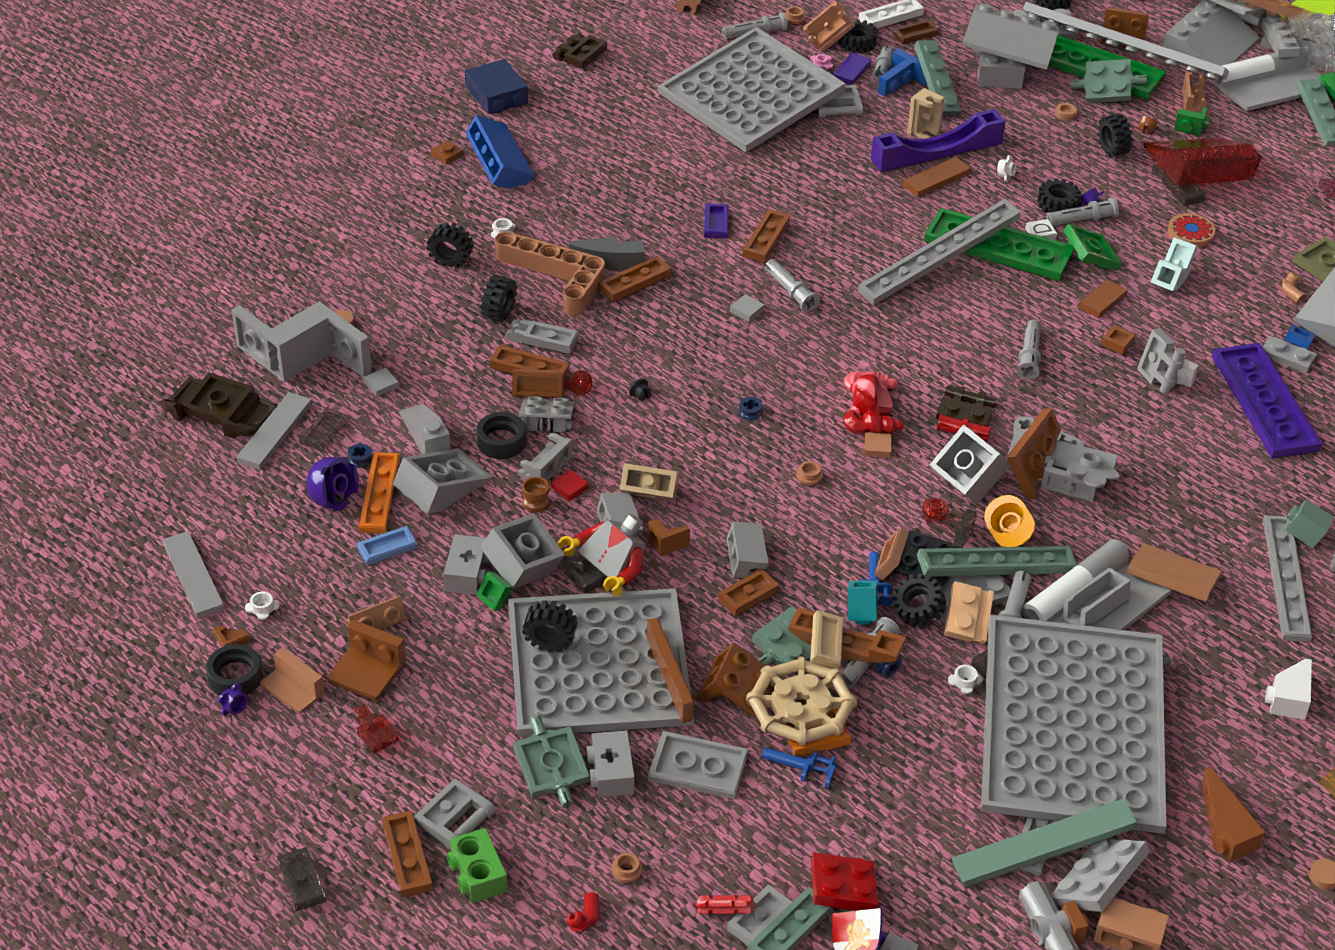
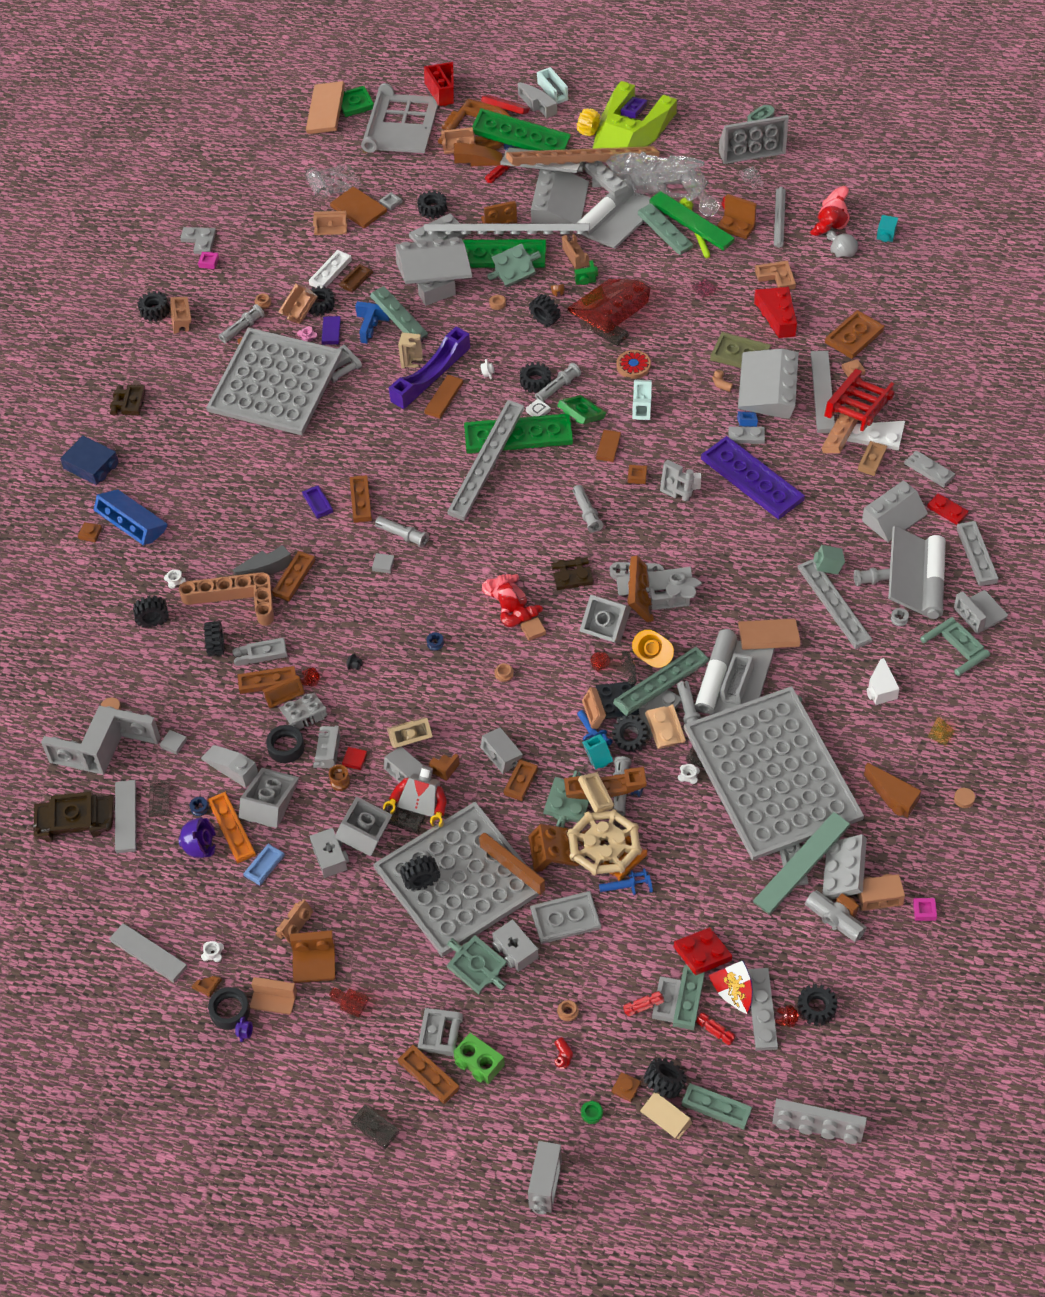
camera: 25 degrees left, 10 degrees up
green plate [476,572,513,611] -> none
light grey pin [872,46,894,79] -> none
red pin [937,414,991,443] -> none
dark purple plate [1079,187,1104,207] -> none

